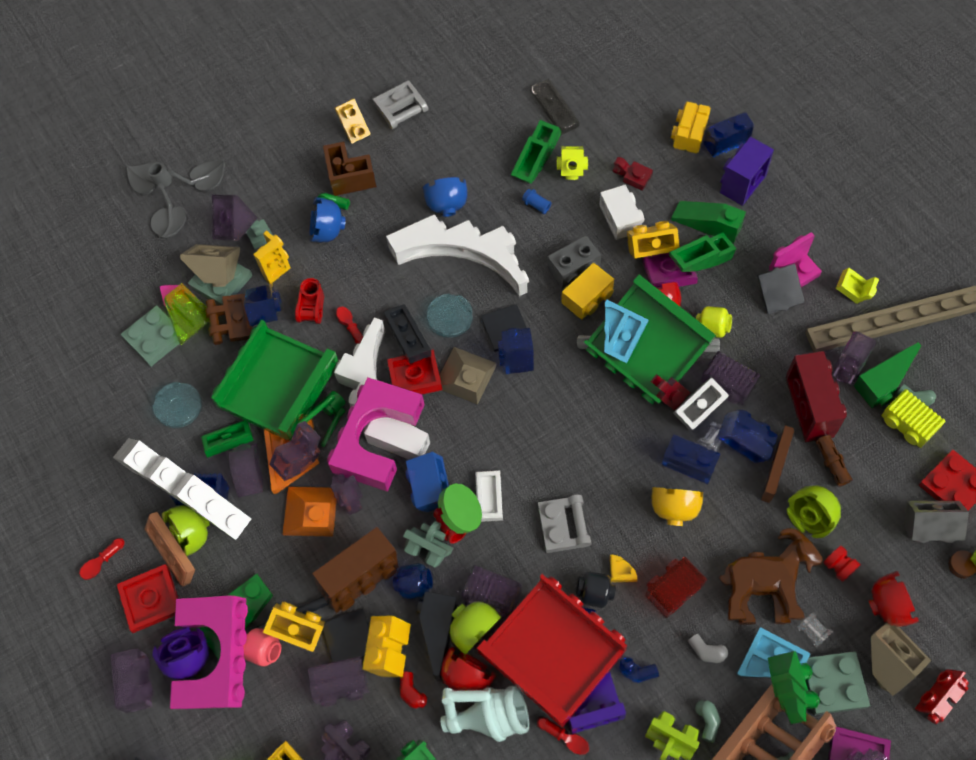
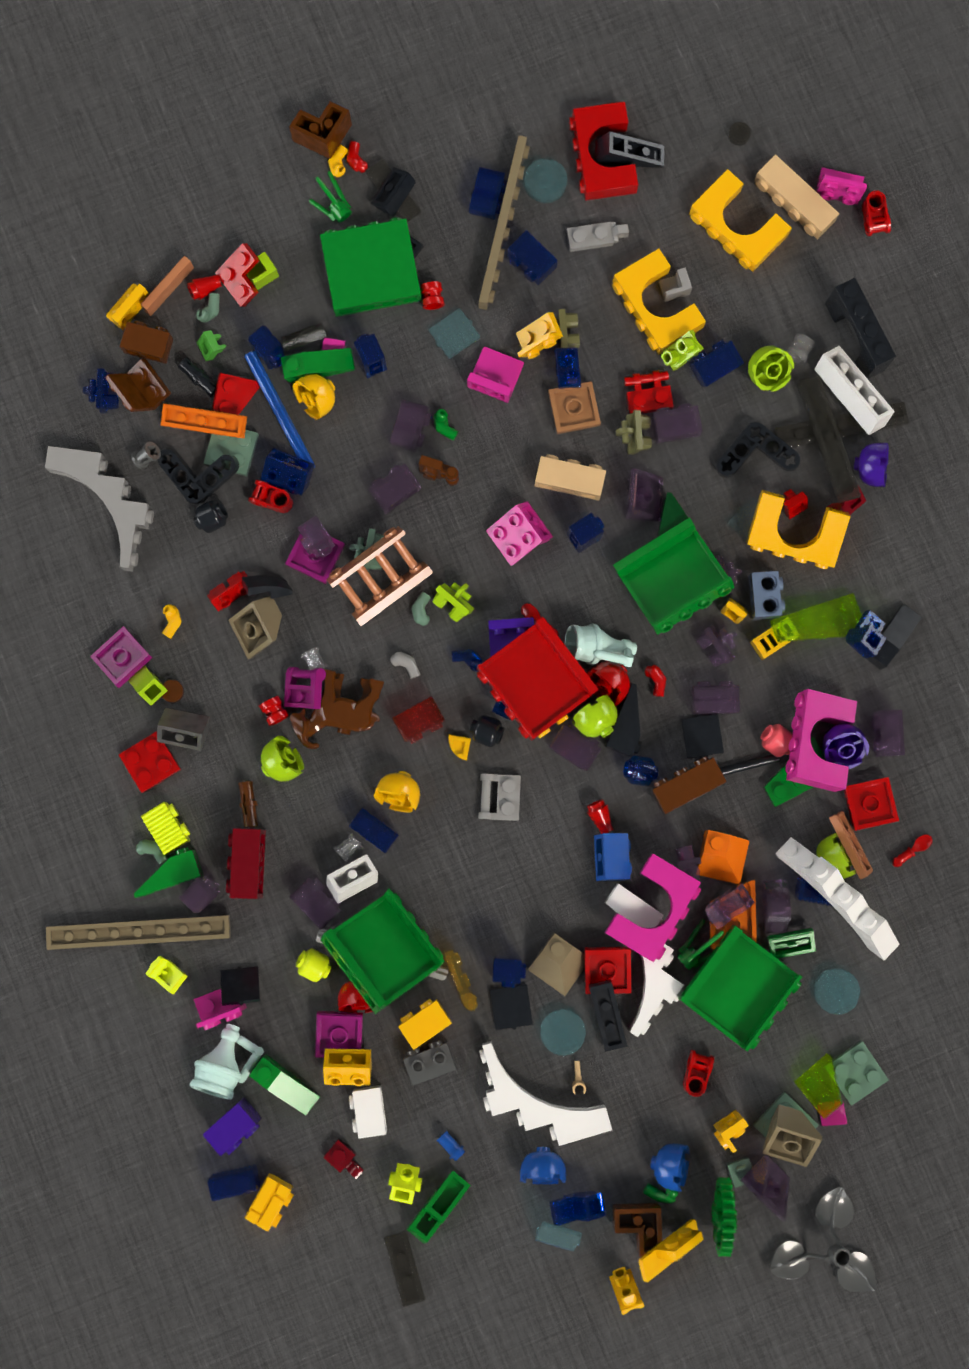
camera: 175 degrees left, 20 degrees up
reddish brown plate [205,294,252,345] -> none
clear blue brick [244,284,282,326] -> none
yellow brick [263,602,325,652] -> none
red piece [336,306,363,344] -> none
yellow brick [362,616,411,677] -> none
light grey plate [373,80,429,129] -> none
sand green hips [403,521,453,567] -> none
bright green tile [438,483,482,534] -> none
white tile [475,470,503,522] -> none
medium azure wing [604,299,649,364] -> none
dark red plate [650,374,691,411] -> none
green slope [669,232,736,272] -> none
clear blue brick [717,410,778,463] -> none
medium azure wing [737,627,811,678] -> none
reddish brown tile [761,425,794,503] -> none
green connector [768,651,820,724] -> none
sand green plate [806,651,870,715] -> none
red cylinder [868,571,919,627] -> none
none -> light aqua piece [190,1024,264,1100]
none -> black slope [242,575,293,599]
none -> magenta plate [284,667,326,709]
none -> clear yellow hinge [442,949,478,1011]
none -> clear light blue piece [535,1221,582,1252]
none -> clear blue brick [549,1191,607,1226]
none -> tan hand [572,1061,586,1095]
none -> yellow bracket [639,1219,703,1282]
none -> green gear [711,1177,737,1257]

